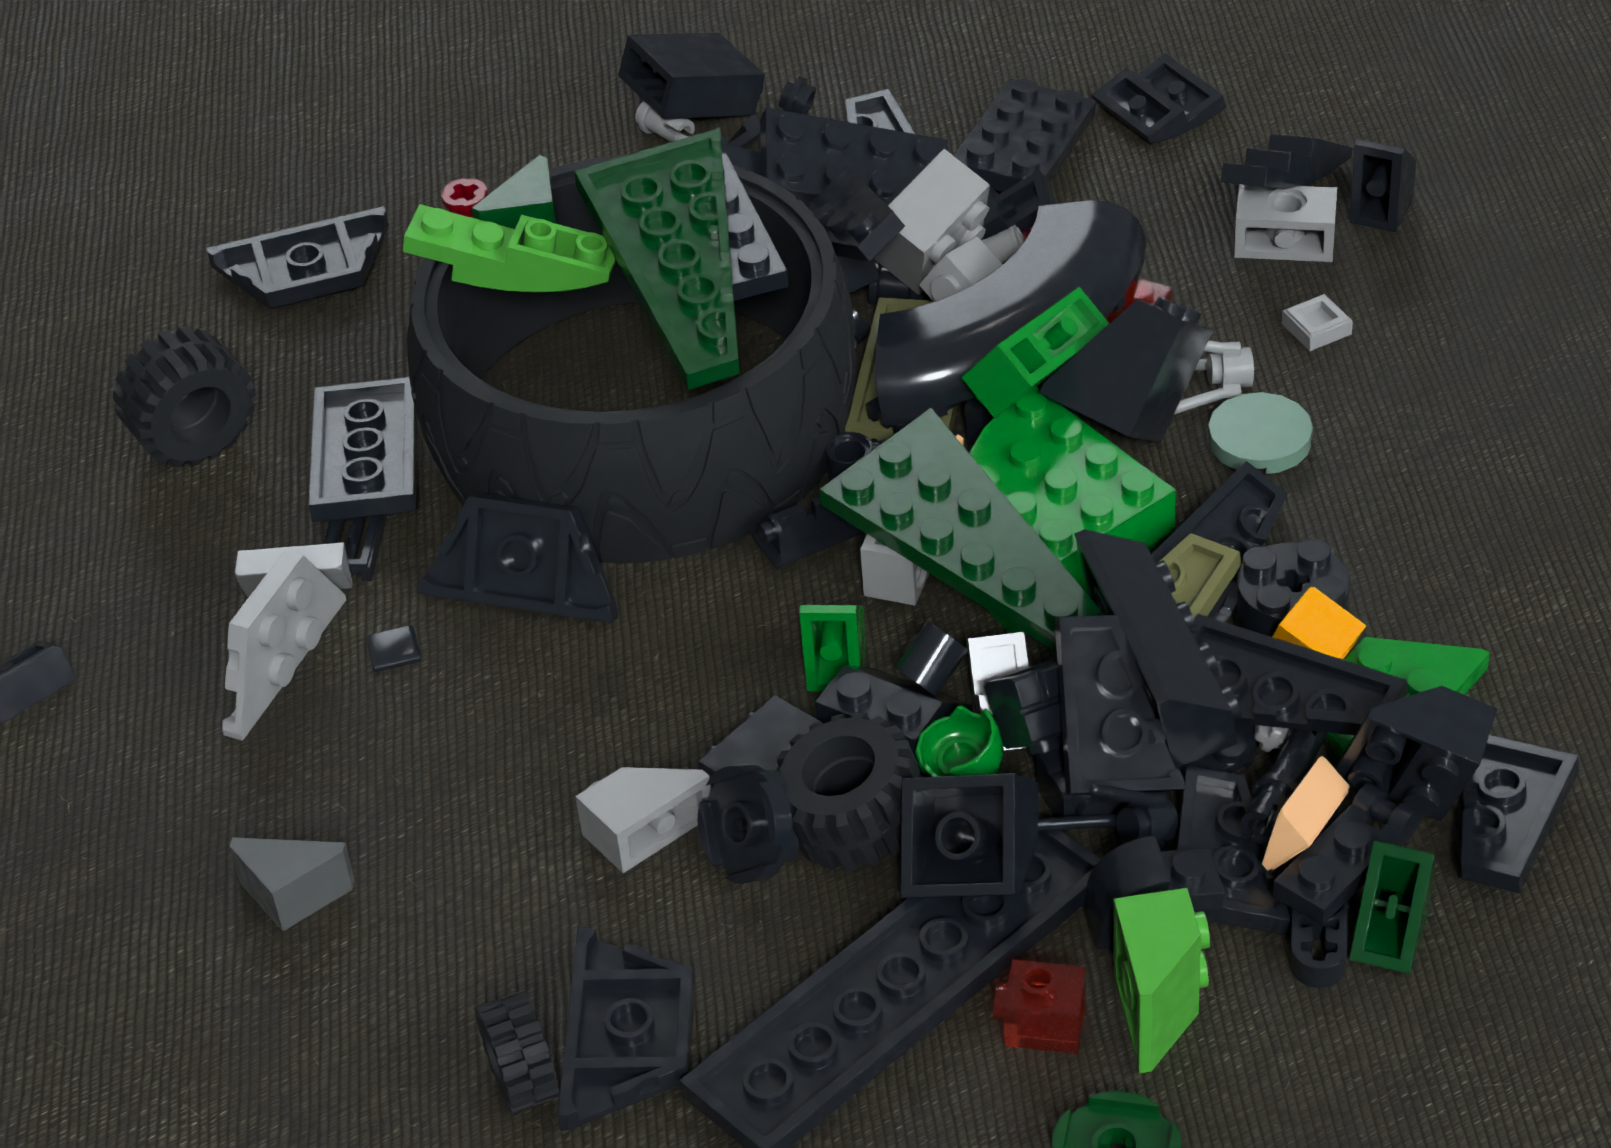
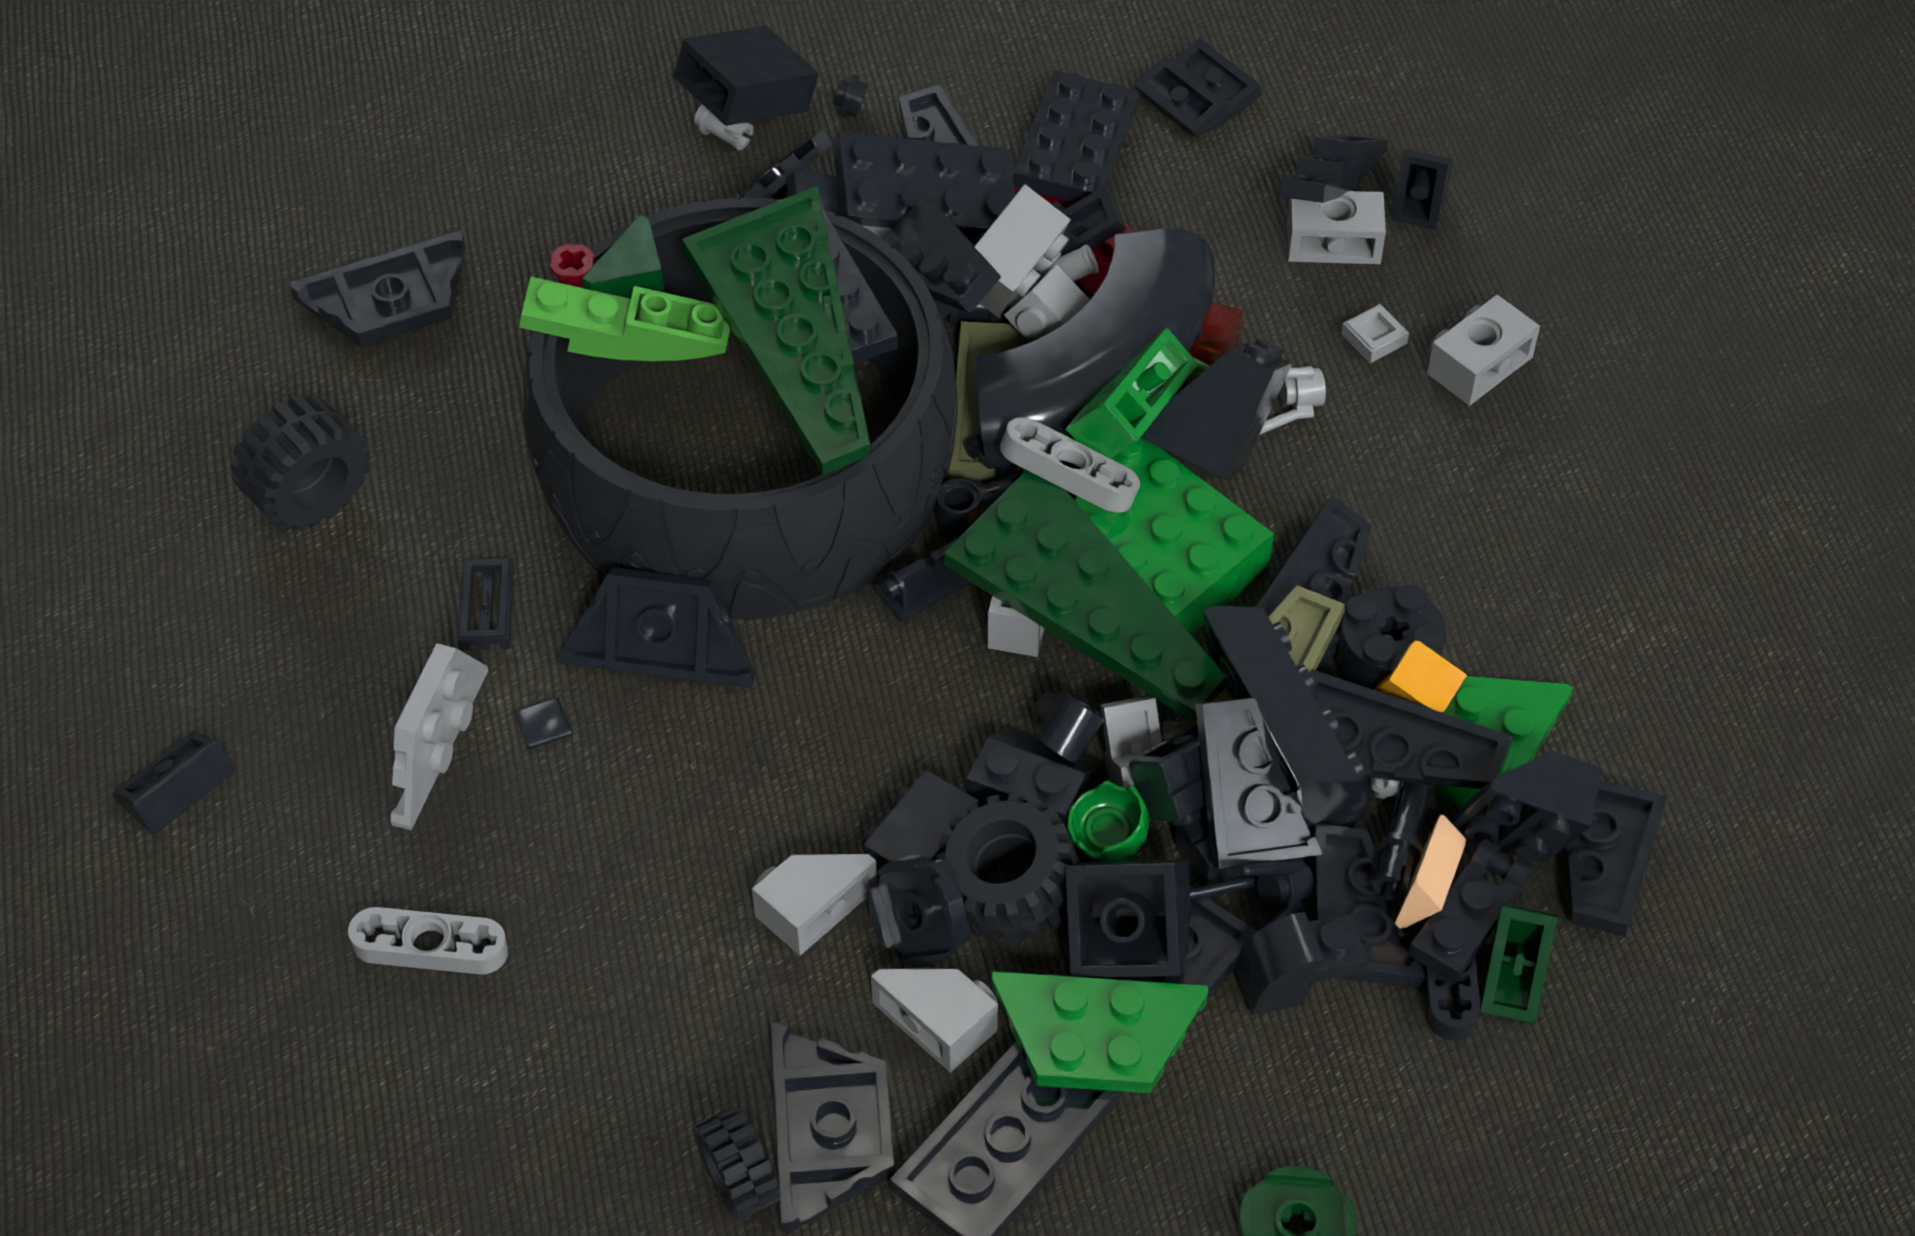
camera: 10 degrees left, 10 degrees up
dark grey slope [229,837,355,931] -> none
light grey slope [235,542,353,597] -> none
plate [308,377,417,522] -> none
green slope [799,605,866,691] -> none
clear red brick [993,959,1086,1054] -> none
bright green slope [1114,888,1210,1073] -> none
sand green tile [1208,392,1313,474] -> none
none -> light grey beam [348,907,508,974]
none -> light grey slope [871,969,998,1073]
none -> green wing [992,971,1208,1093]
none -> light grey beam [1000,418,1140,513]
none -> light grey brick [1427,295,1540,406]

